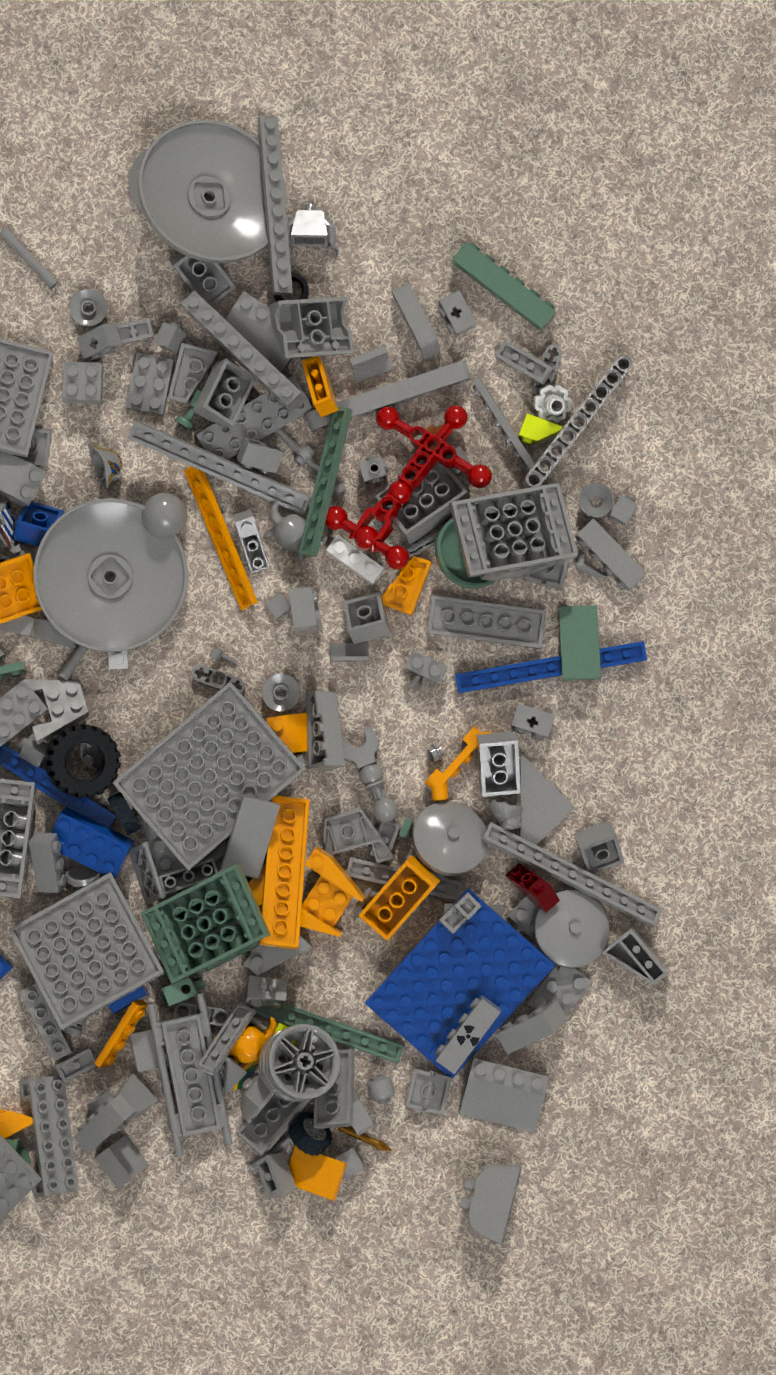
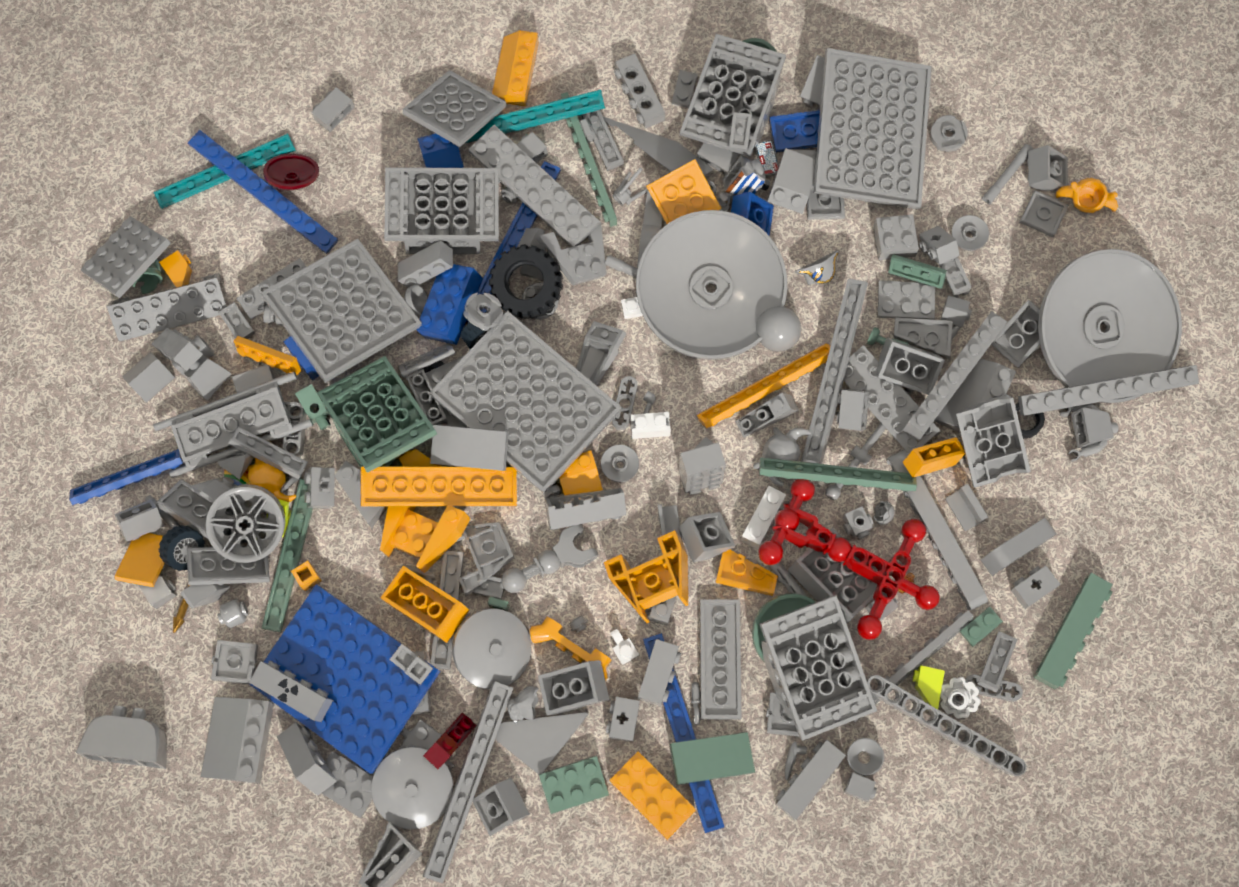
camera: 85 degrees right, 10 degrees down
none -> blue plate [69,449,183,505]
none -> light orange brick [291,561,322,592]
none -> light grey plate [463,293,503,331]
none -> sand green plate [539,755,609,814]
none -> light grey plate [576,321,626,386]
none -> light orange wedge [604,530,689,623]
none -> light orange brick [609,751,696,840]
none -> white plate [610,629,639,666]
none -> white brick [631,412,671,439]
none -> light grey brick [638,639,681,706]
none -> light grey piece [691,682,701,725]
none -> light grey plate [874,501,894,525]
none -> sand green tile [888,254,947,289]
none -> sand green plate [960,606,1003,647]
none -> light grey tile [1019,190,1069,238]
none -> light grey slope [1027,145,1068,191]
none -> light orange piece [1055,177,1118,213]

